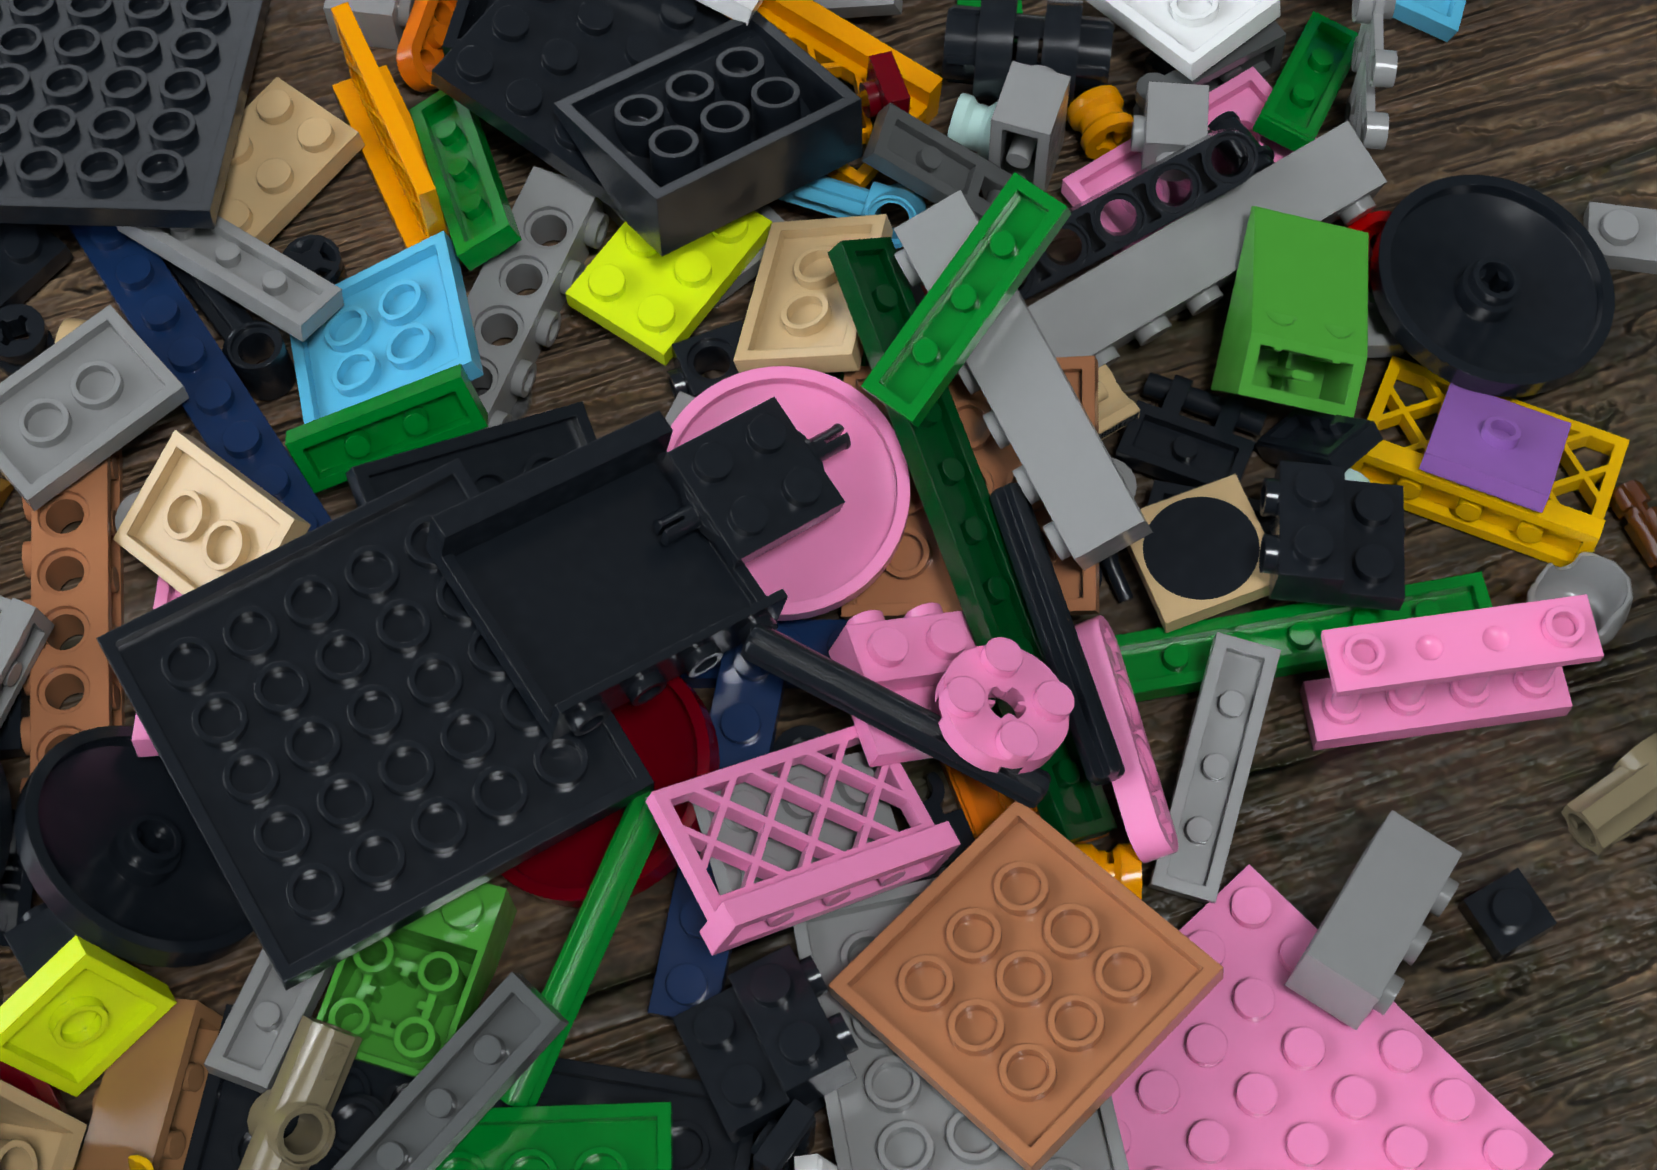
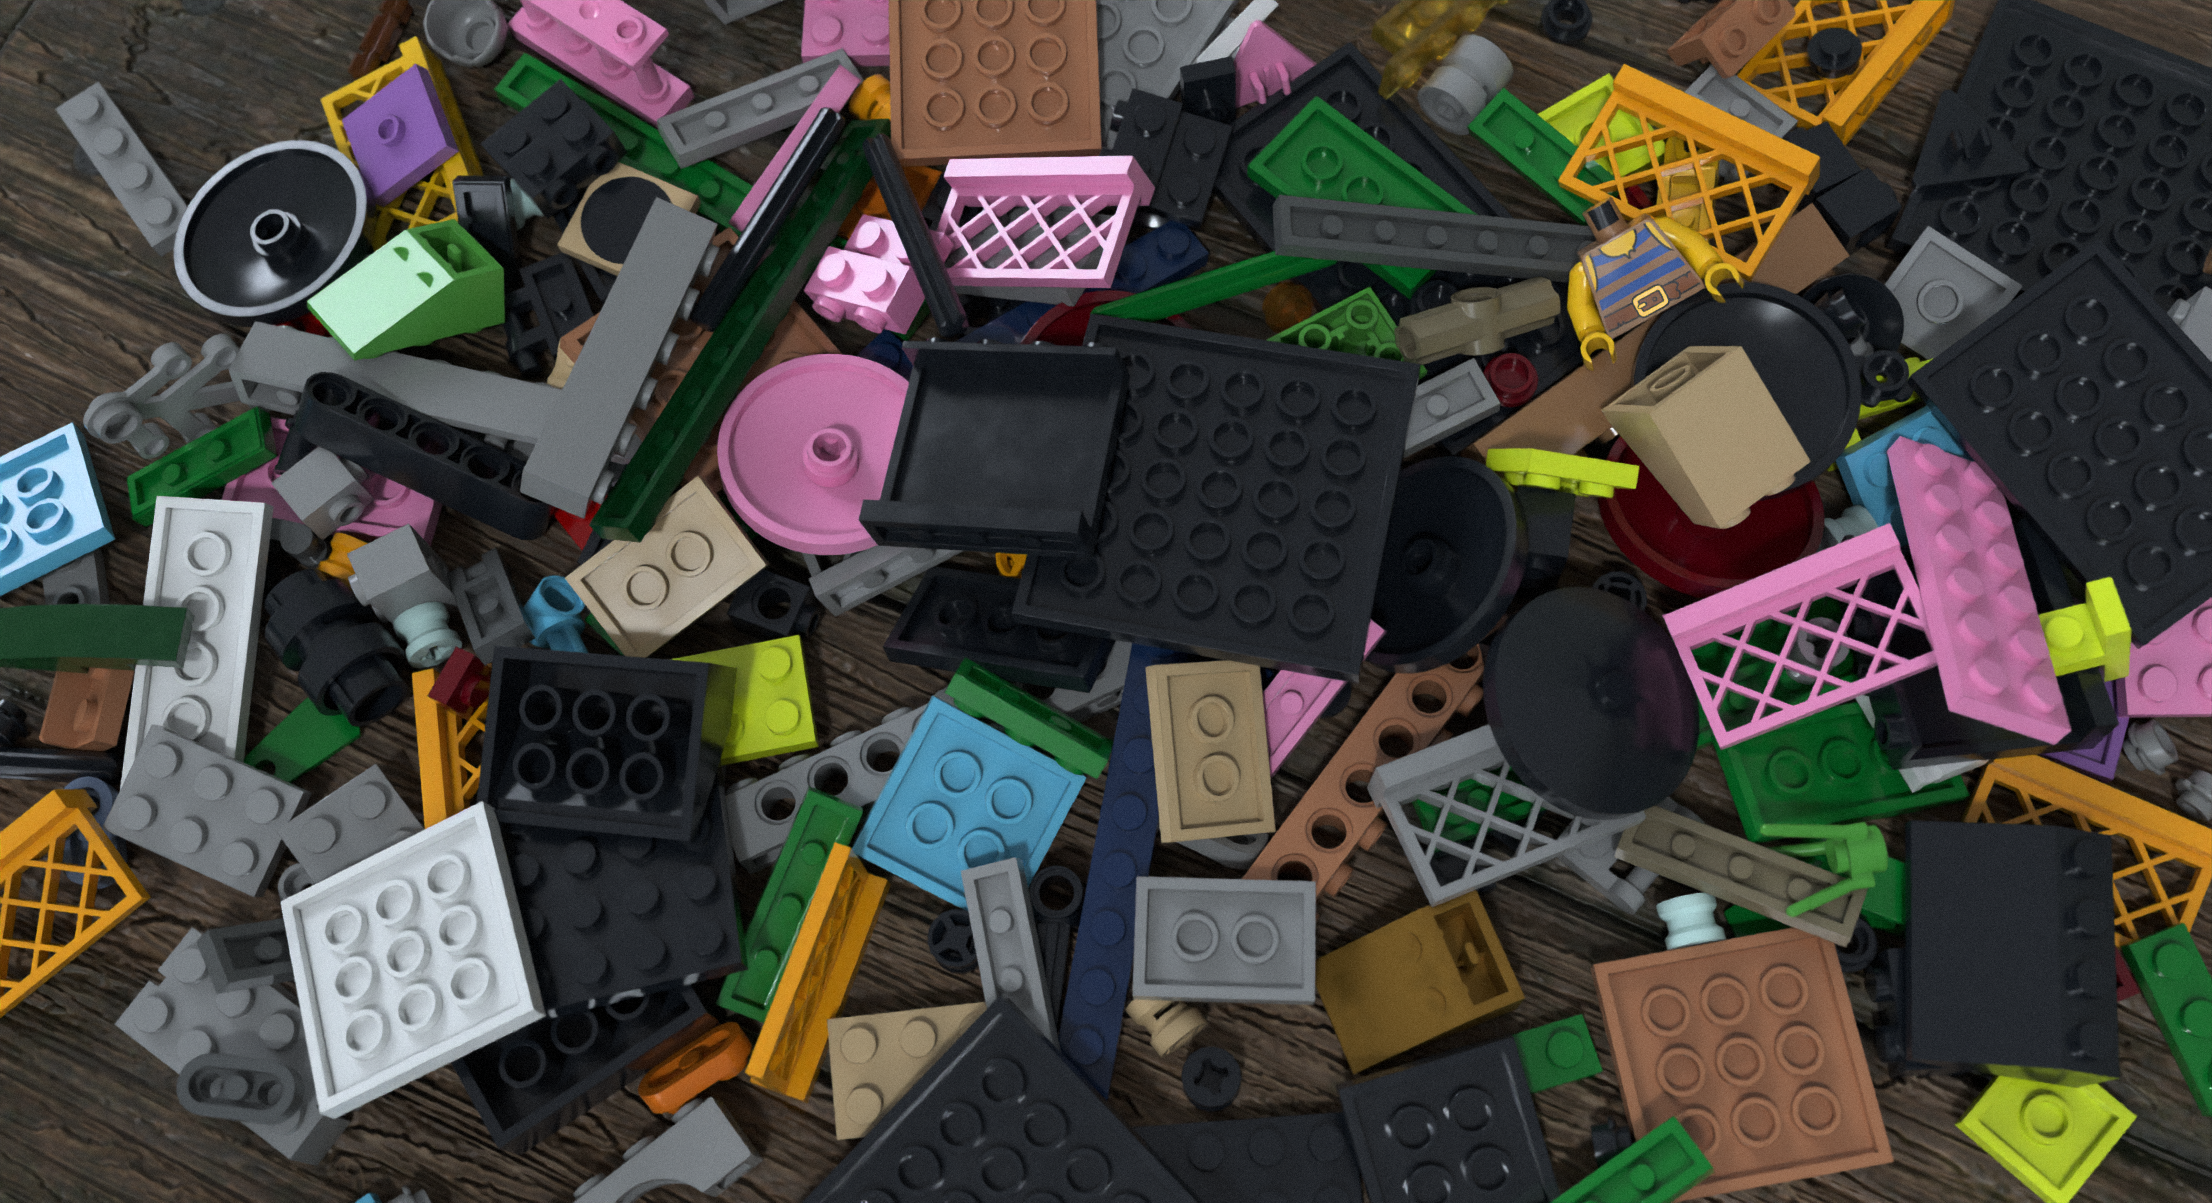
camera: 130 degrees left, 5 degrees up
black plate [653,397,851,570] -> none
green plate [861,172,1071,427] -> none
bright pink plate [935,637,1074,774] -> none
none -> dark red plate [1483,353,1538,407]

